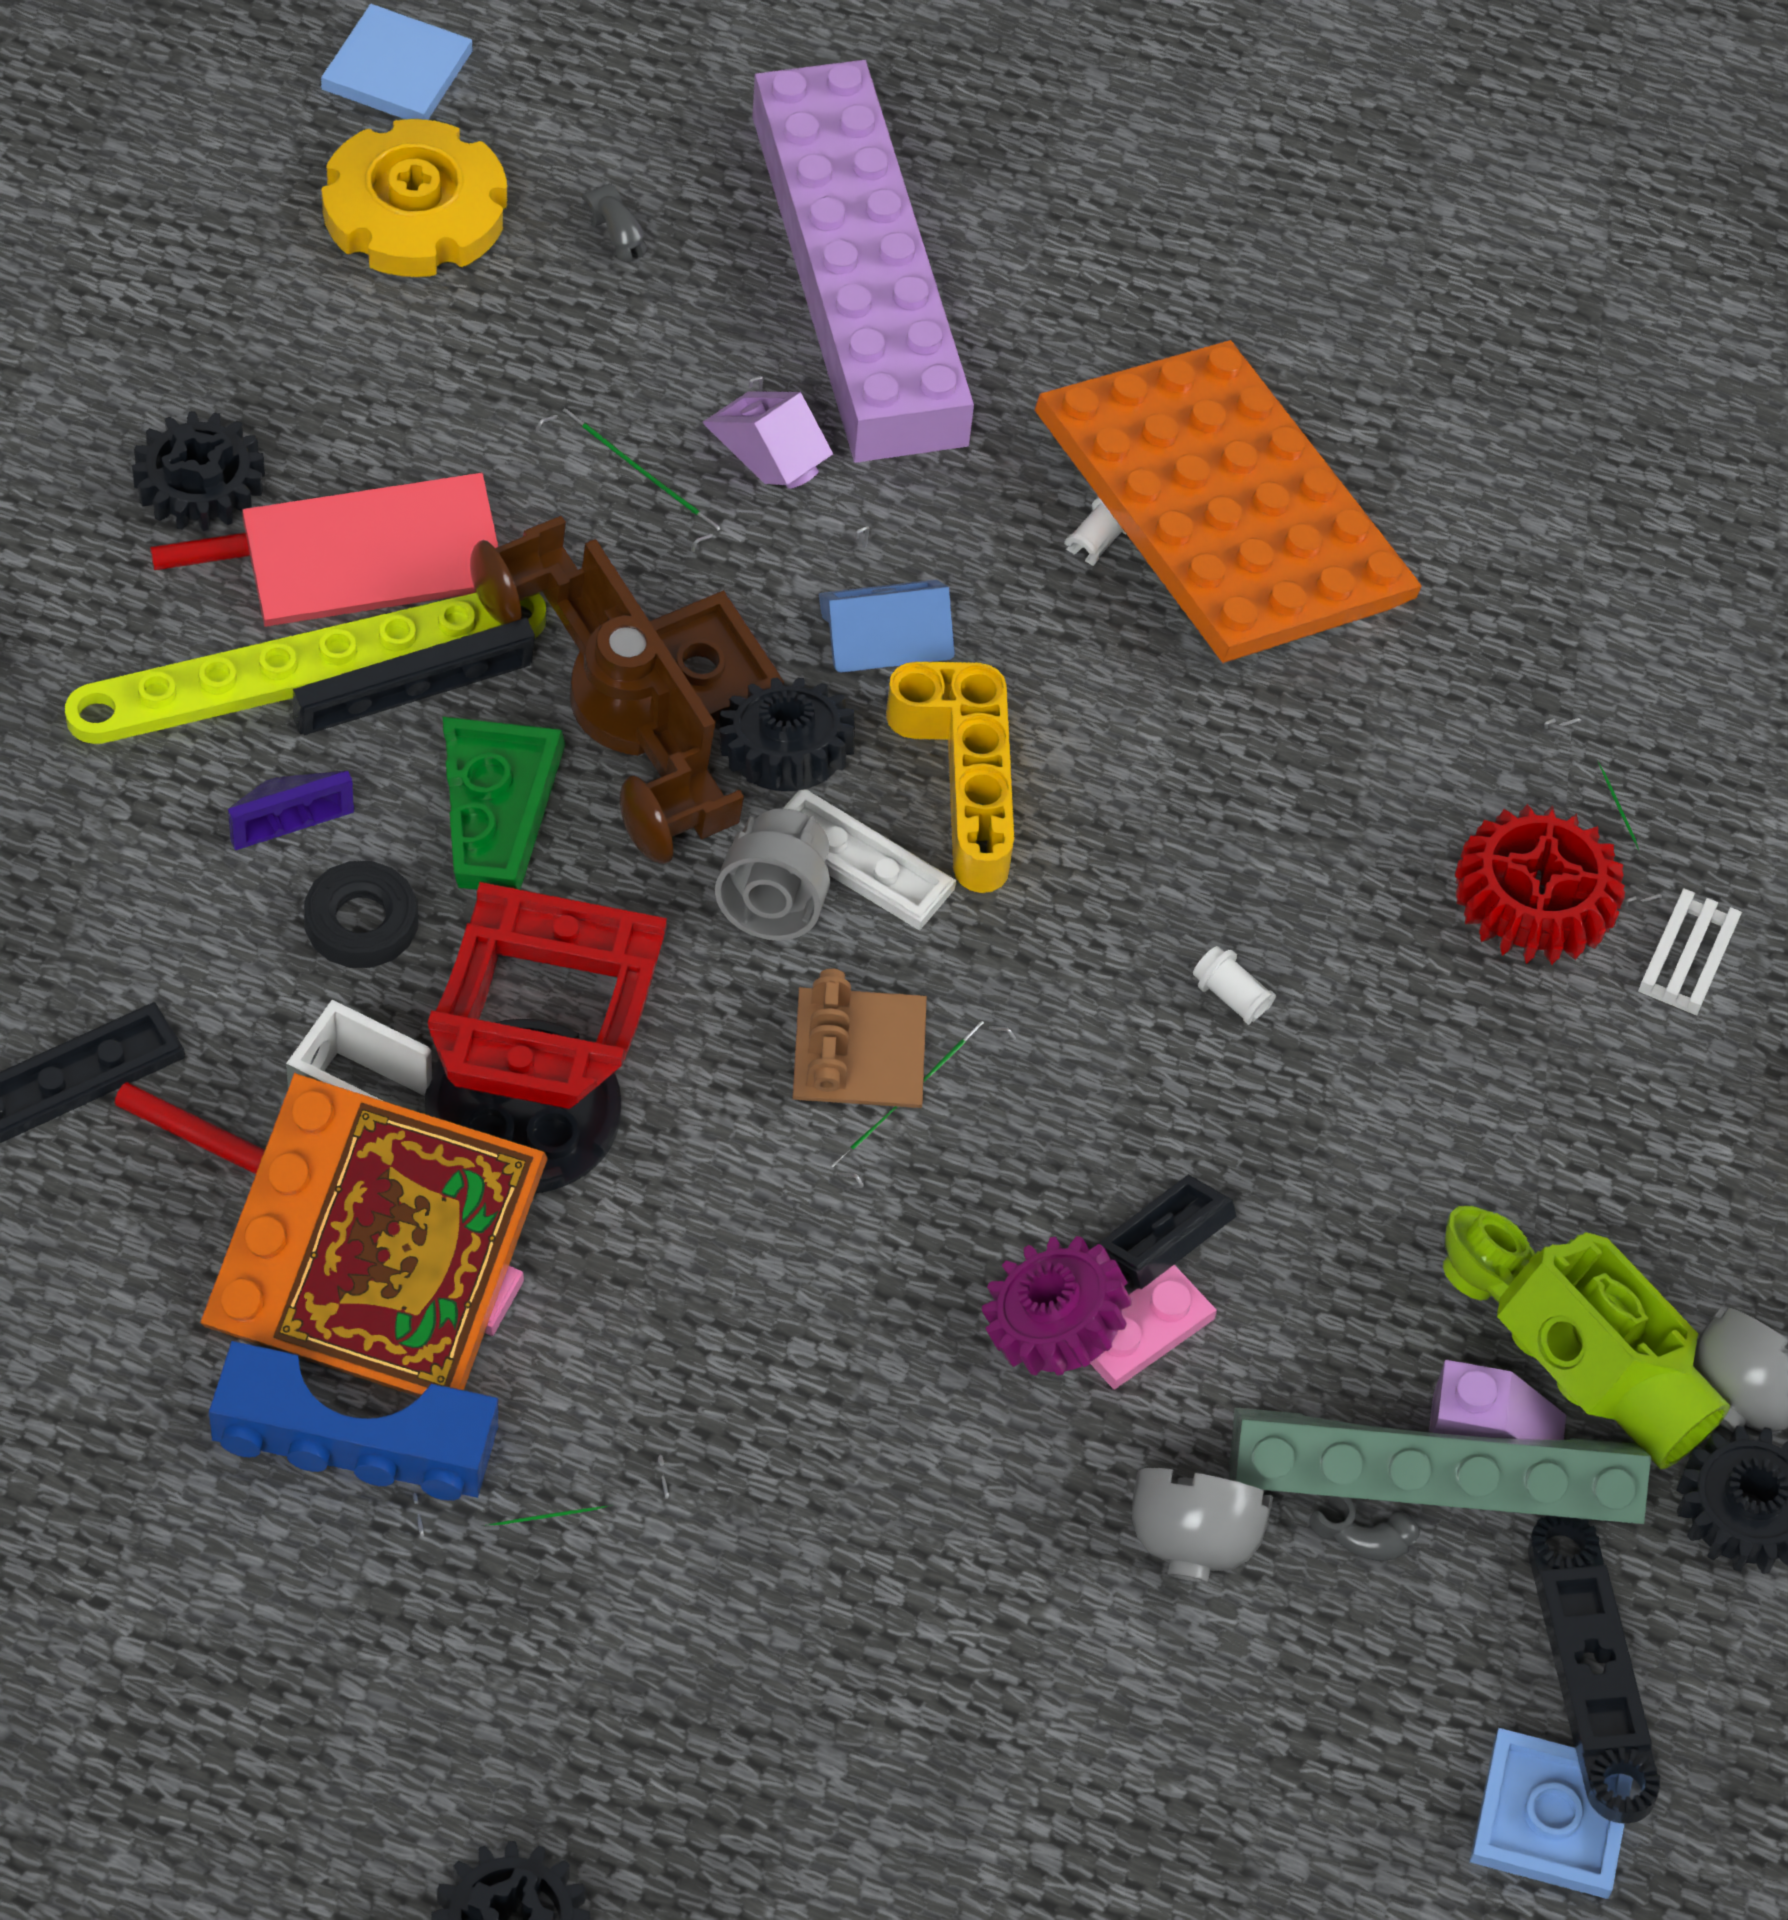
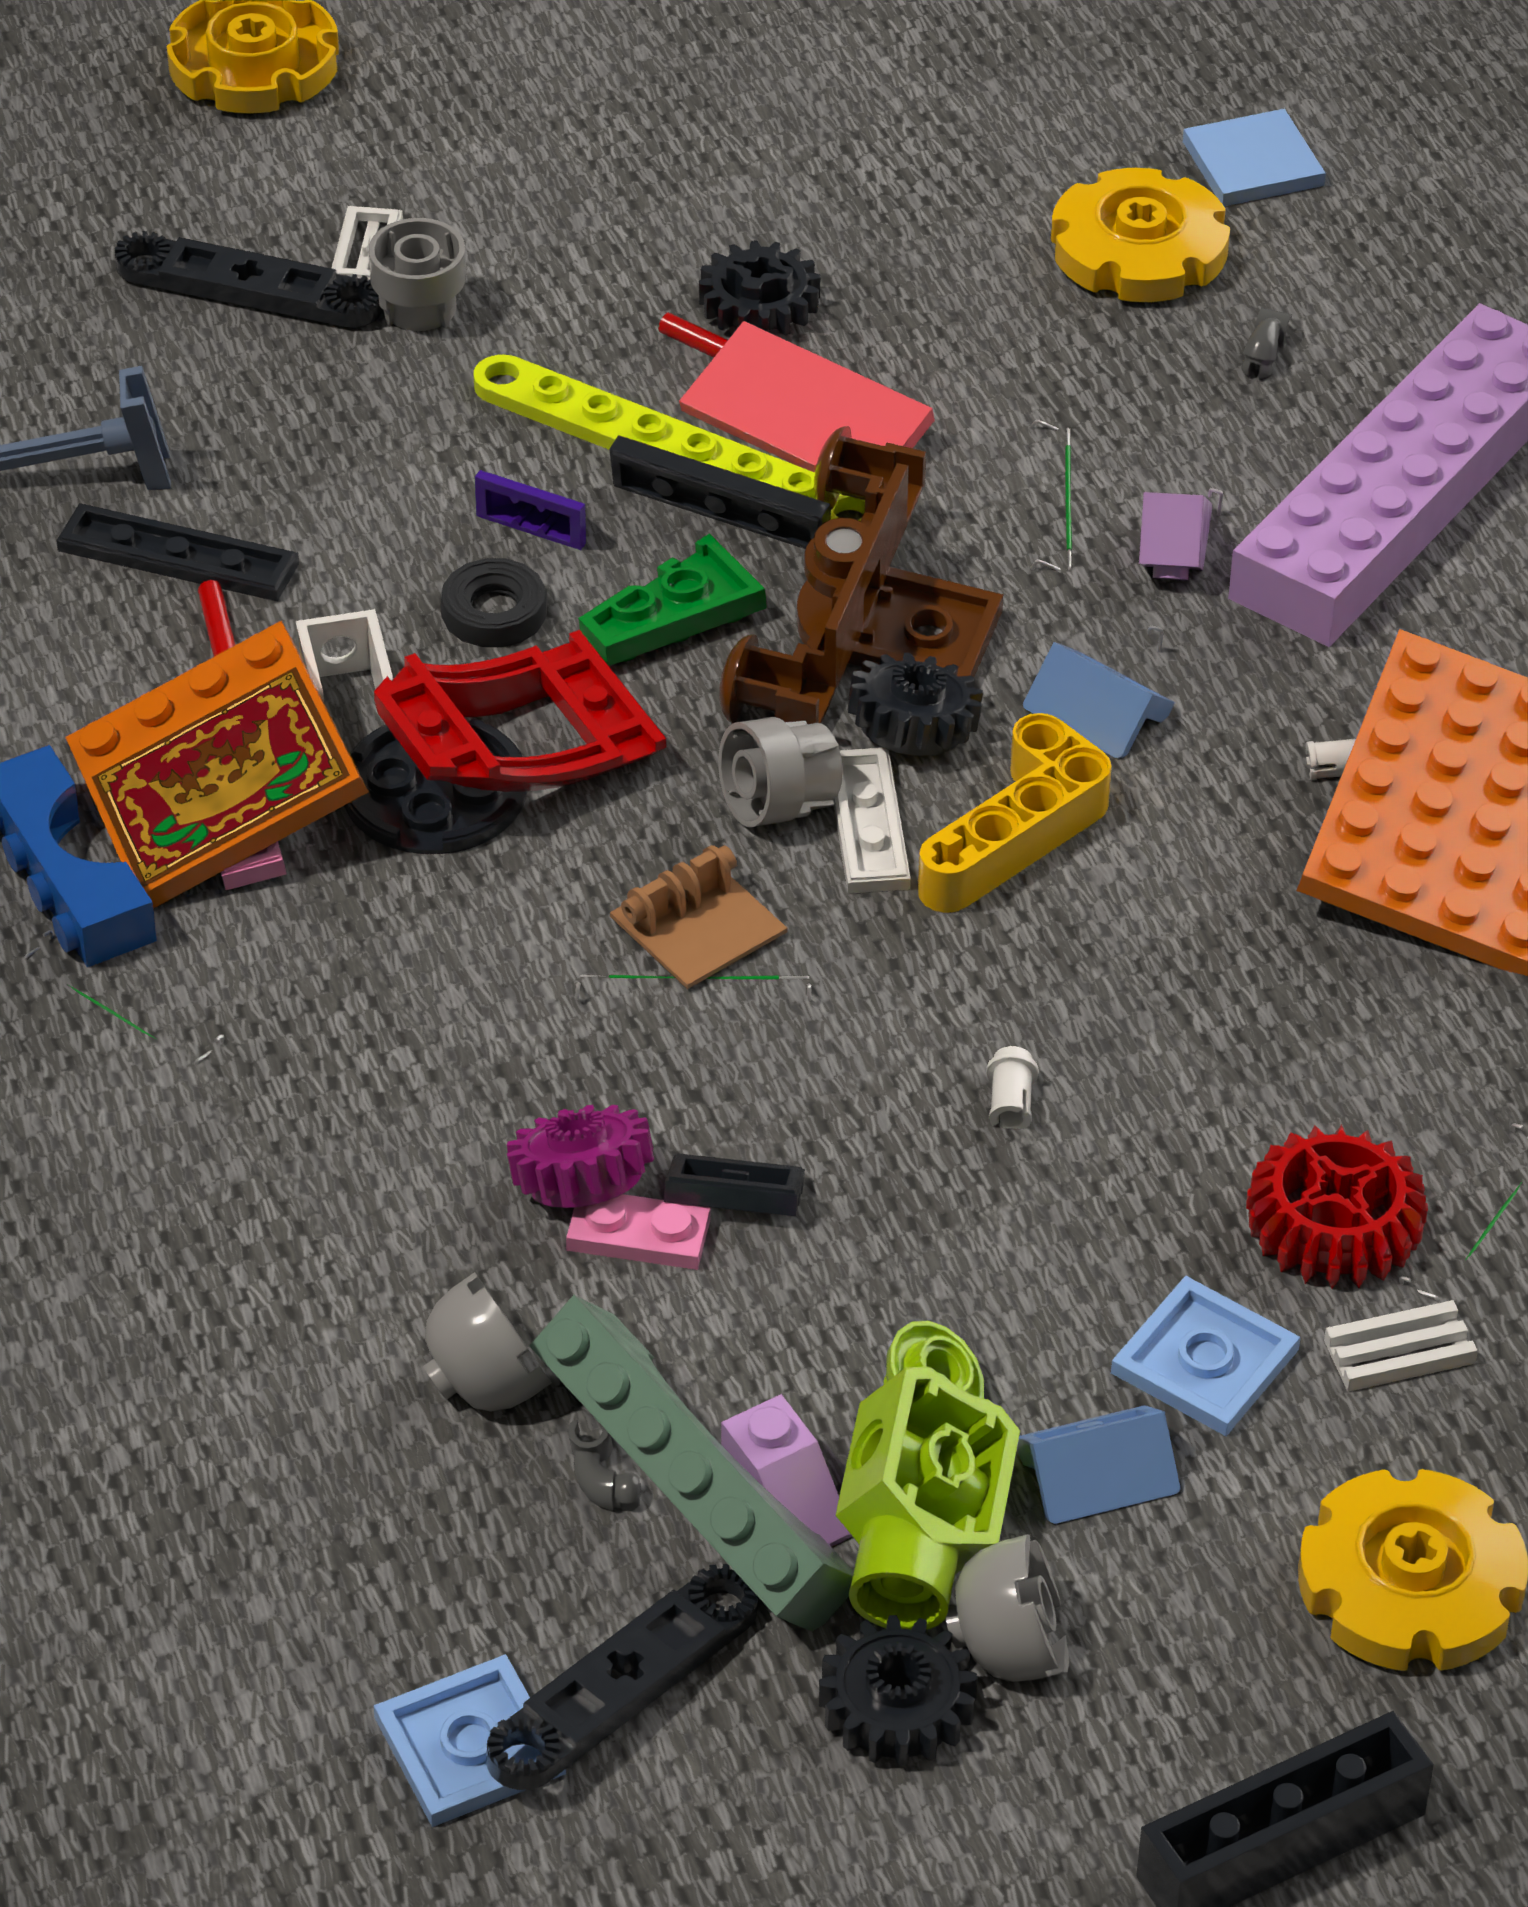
camera: 55 degrees right, 10 degrees down
none -> medium blue panel [1017,1405,1180,1524]
none -> light blue tile [1111,1276,1300,1436]

